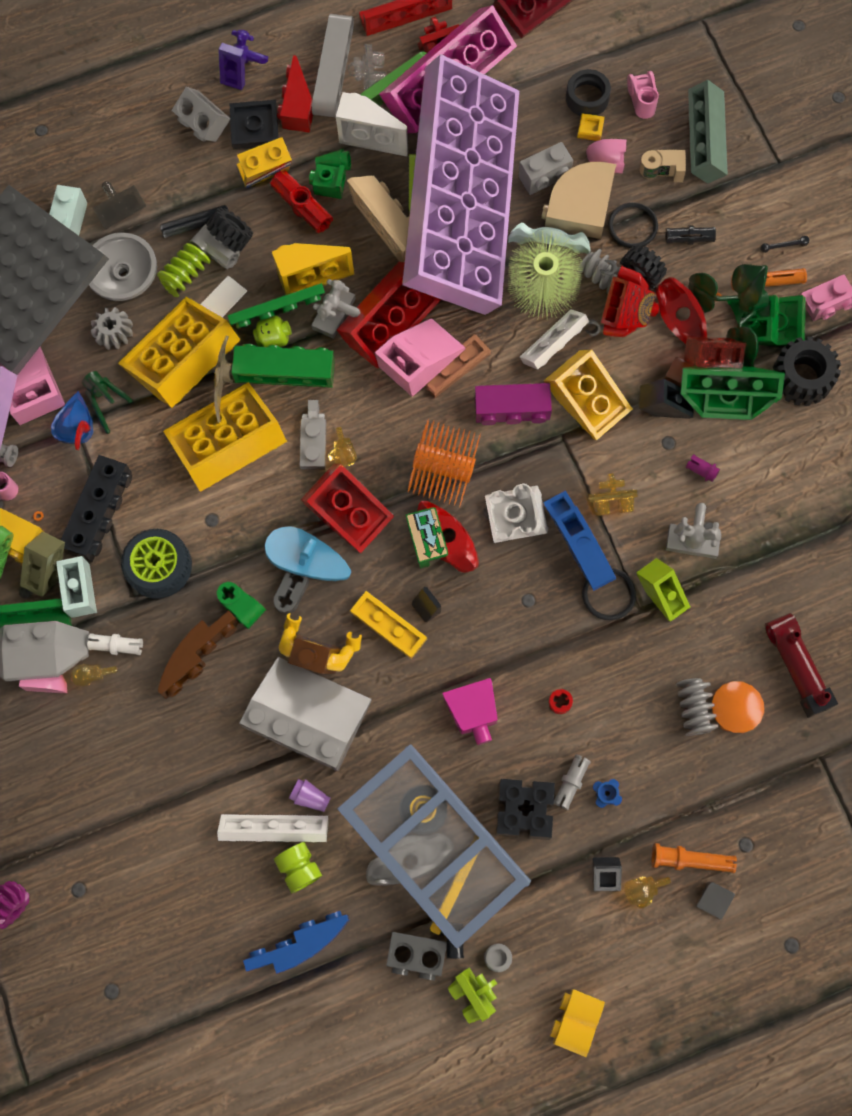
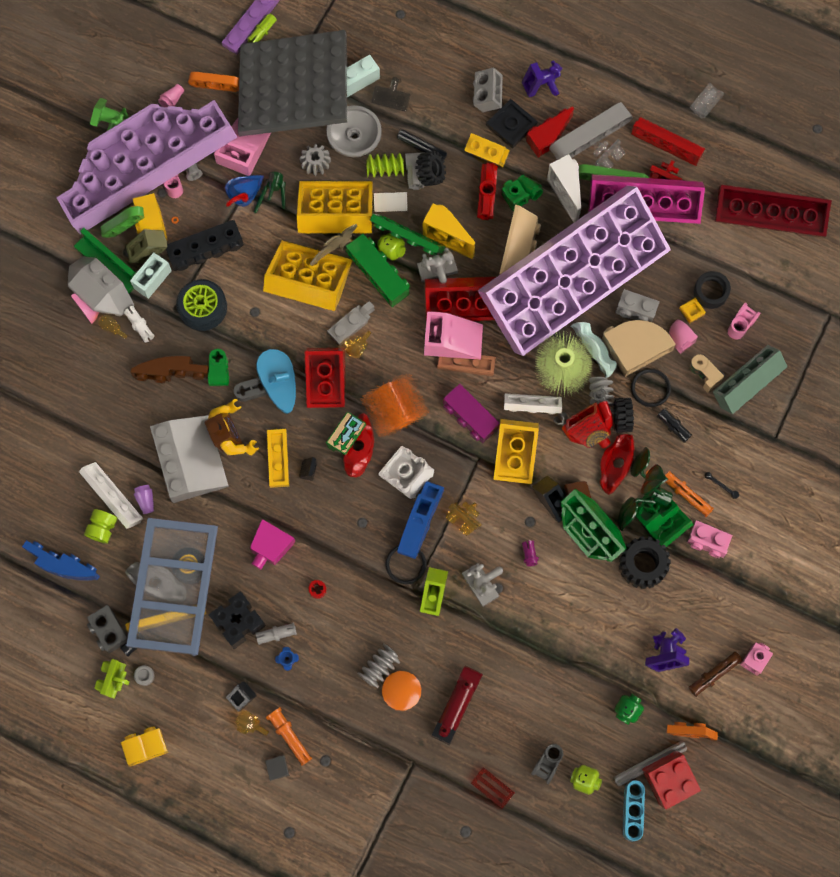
camera: 45 degrees right, 0 degrees up
clear red brick [684,336,746,368] -> none

